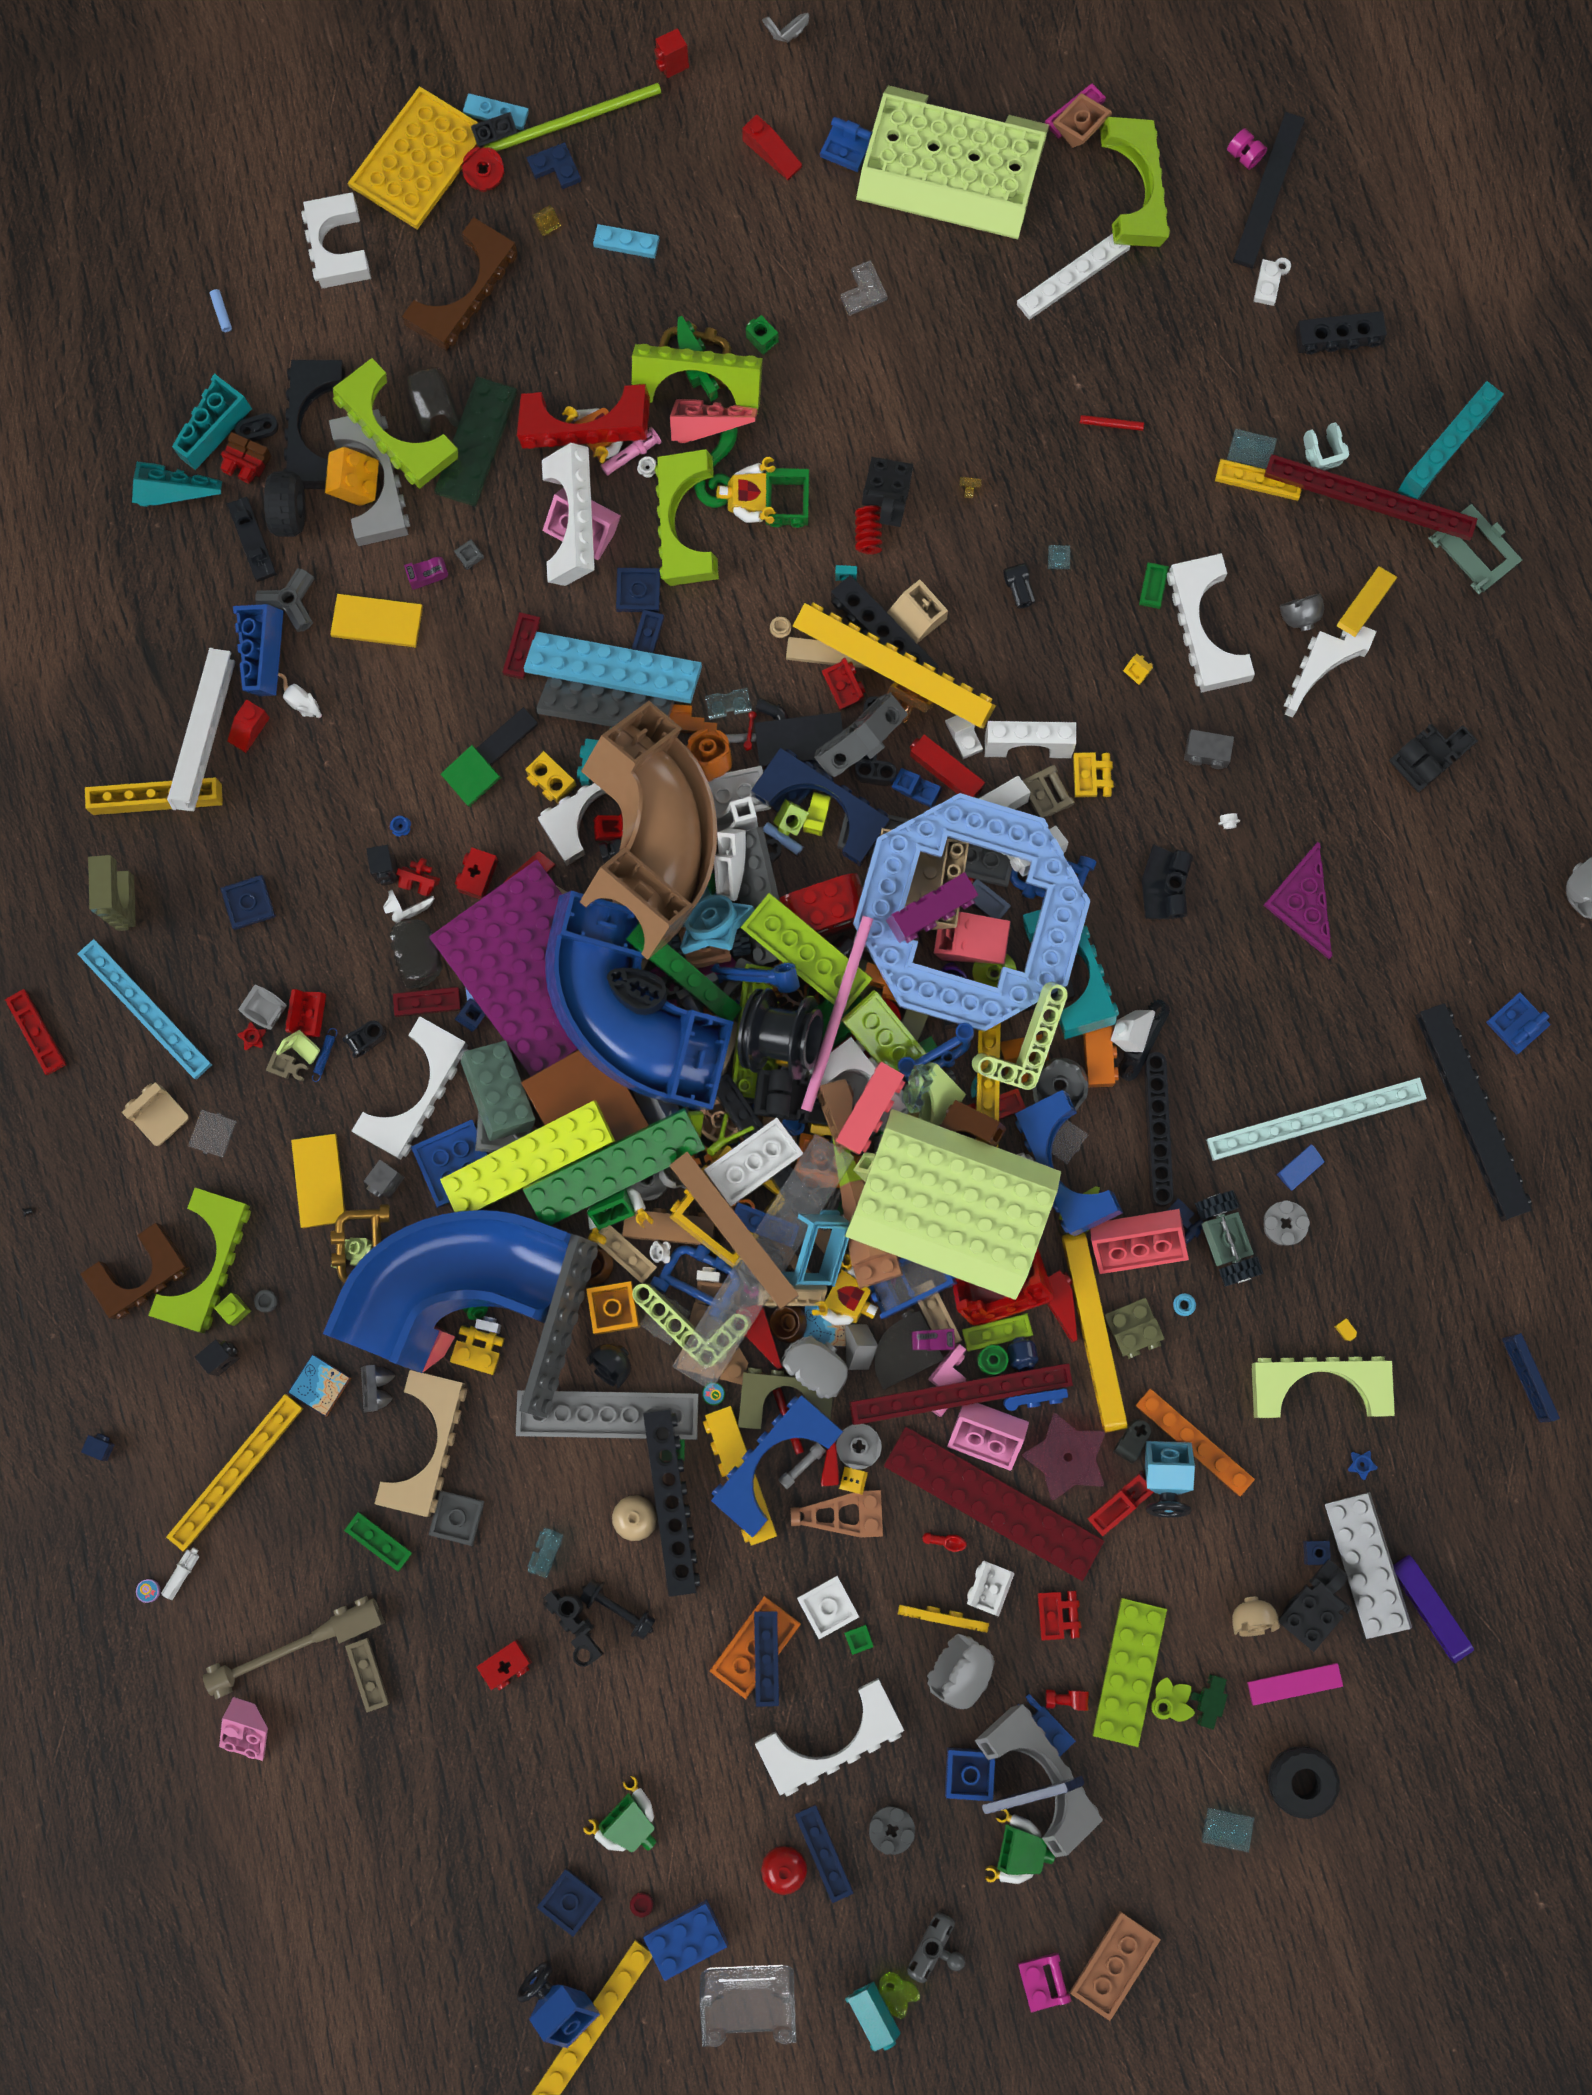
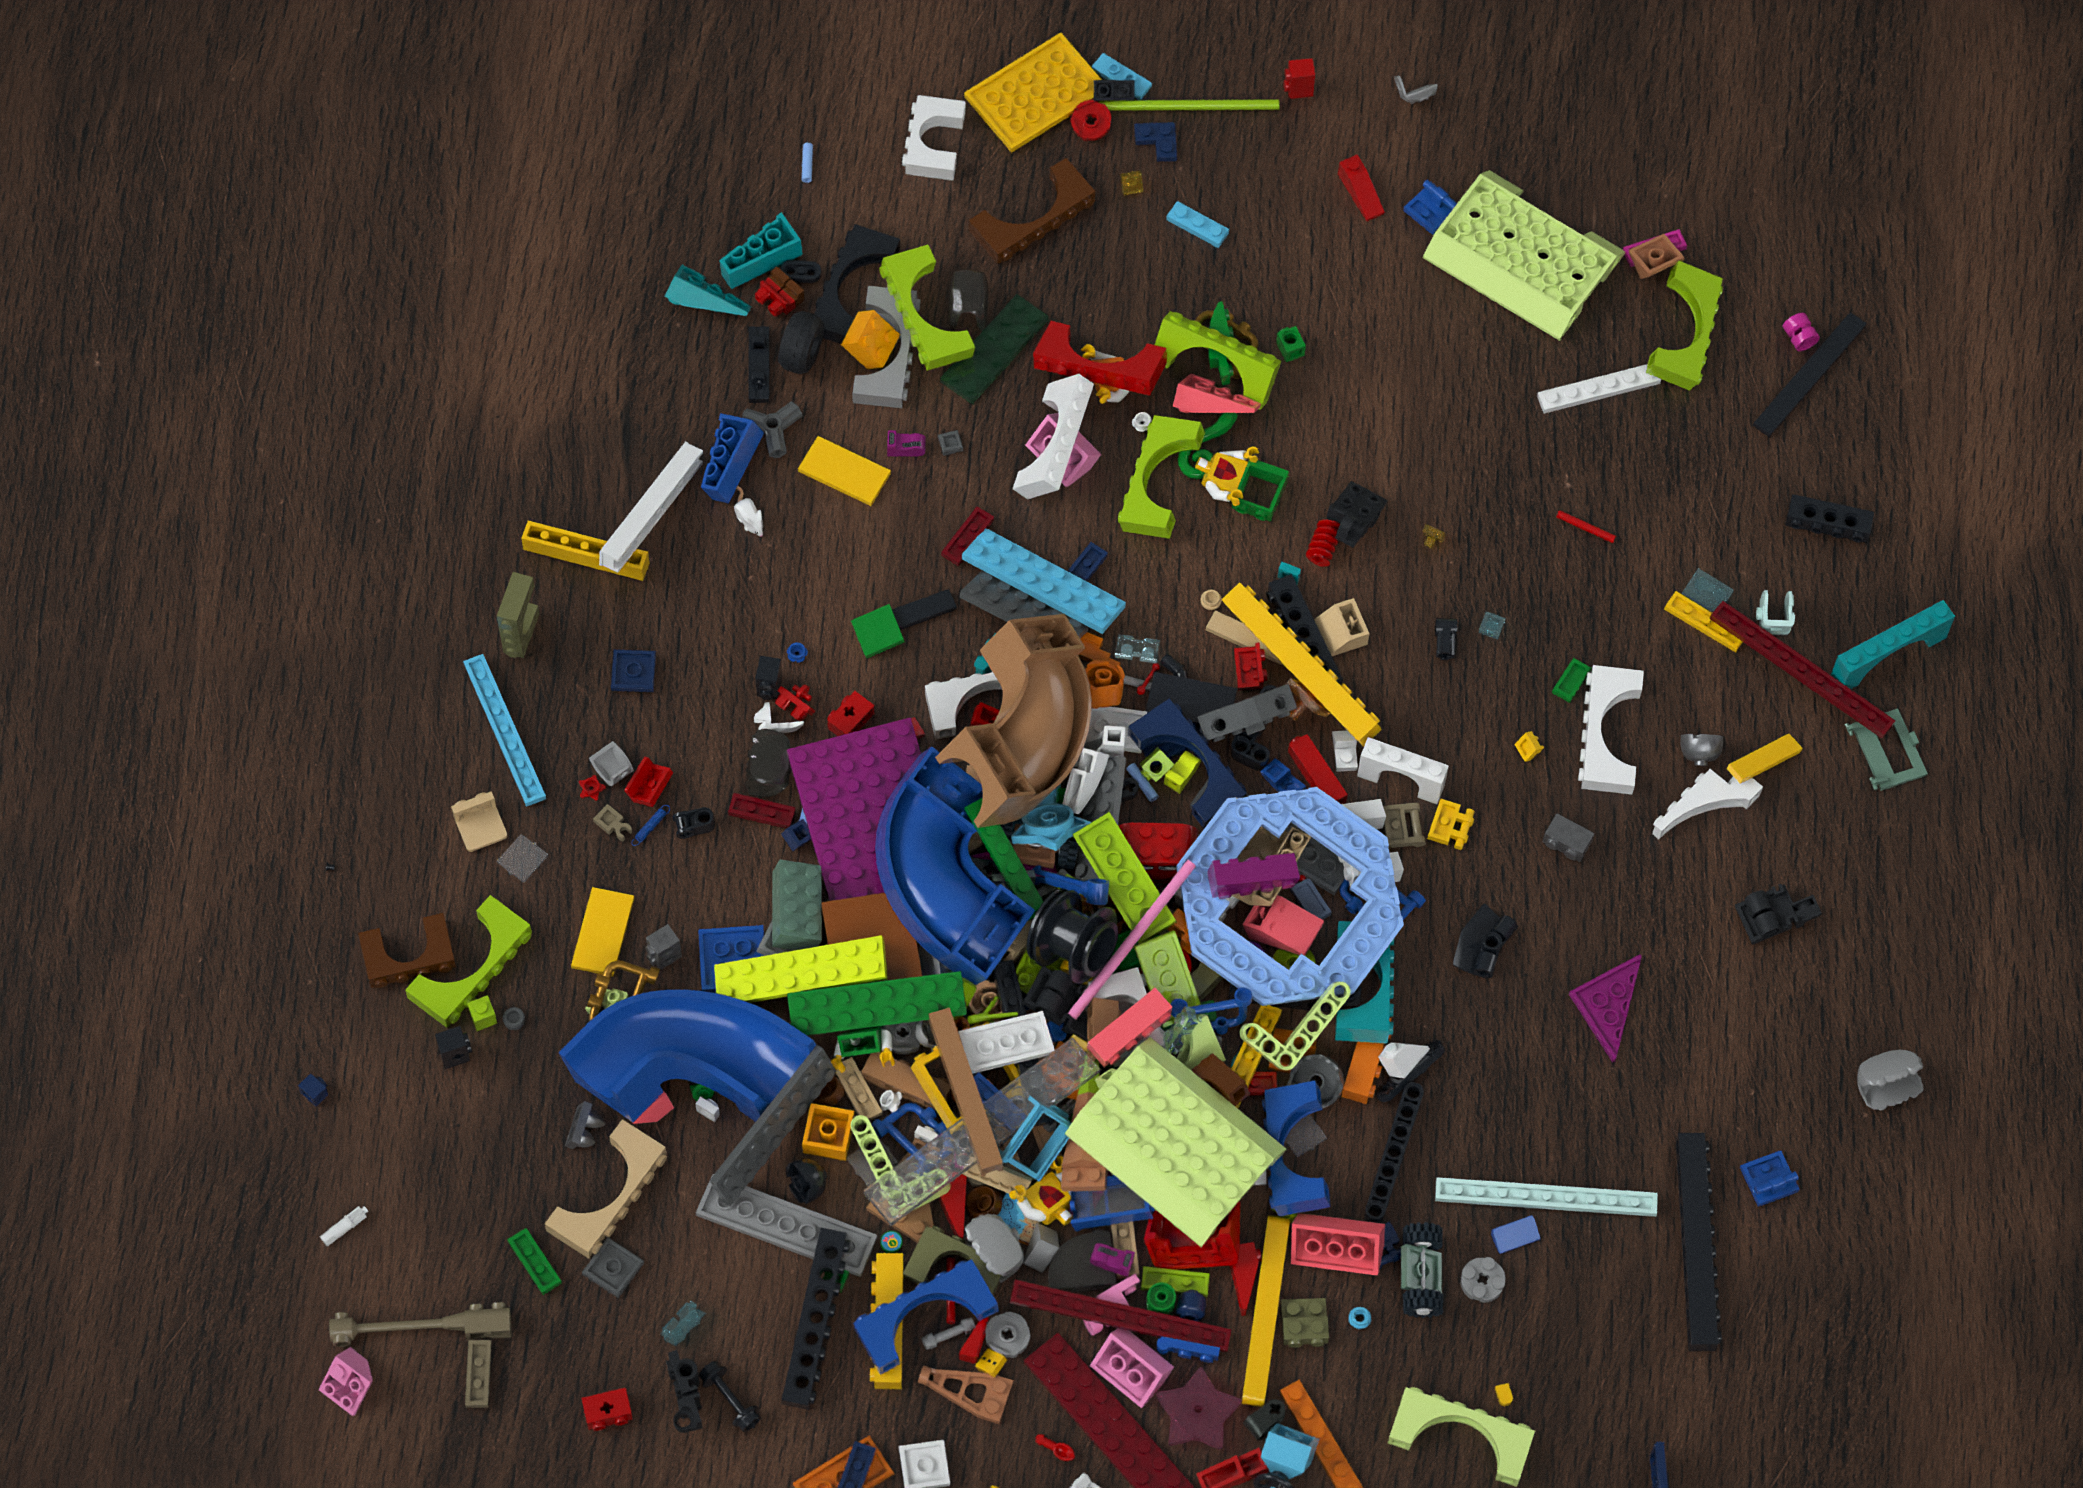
camera: 15 degrees right, 15 degrees down
red plate [5,989,67,1076] -> none
tile [136,1579,161,1603] -> none
yellow plate [166,1394,304,1552] -> none
red slope [227,699,270,753] -> none
yellowish green bracket [276,1030,320,1064] -> none
tile [288,1354,351,1417] -> none
white arch [352,1017,468,1160] -> none
yellow plate [450,1325,505,1375] -> none
yellow brick [525,751,576,804] -> none
bright pink pin [601,427,662,476] -> none
black piece [607,968,667,1015] -> none
tan cylinder [612,1495,658,1541] -> none
dark blue plate [616,568,661,612] -> none
clear plate [840,260,888,316] -> none
white plate [1219,813,1240,829] -> none
white hinge [1253,258,1291,306] -> none

